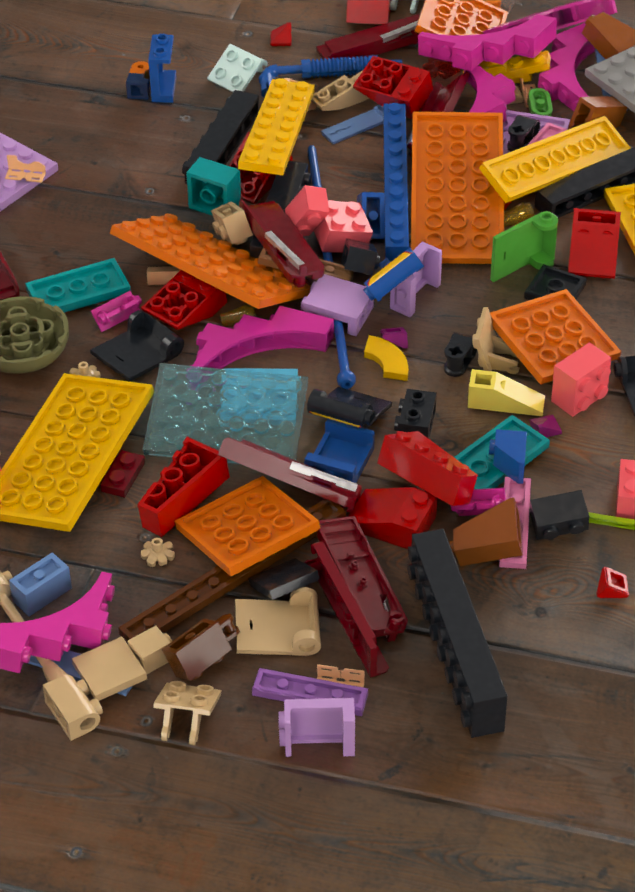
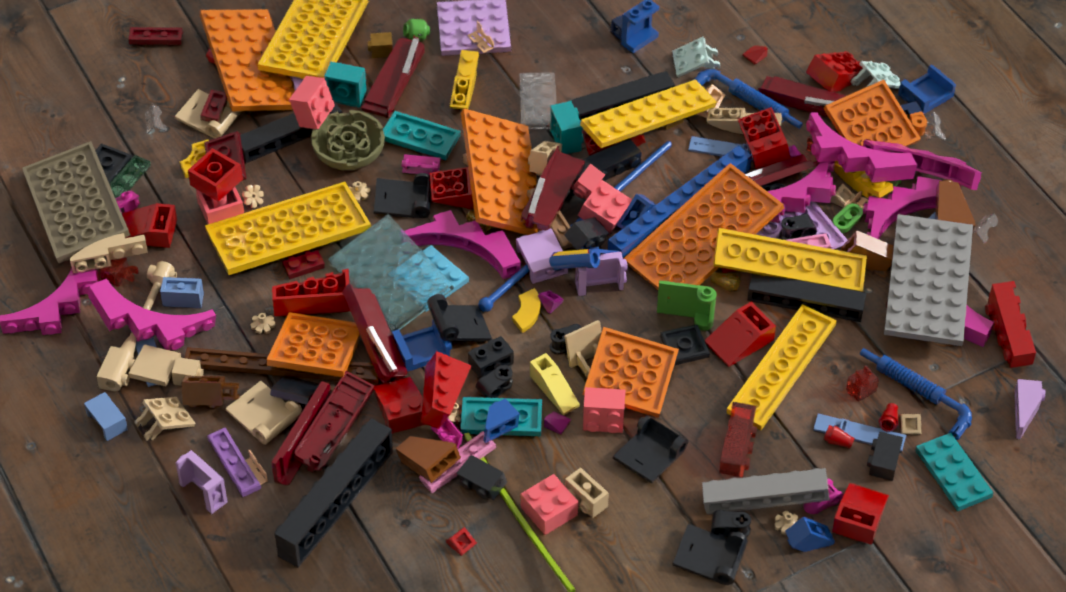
camera: 45 degrees right, 5 degrees up
none -> medium blue panel [84,392,128,441]
none -> yellow slope [450,50,479,109]
none -> black piece [475,365,513,398]
none -> clear plate [520,72,556,129]

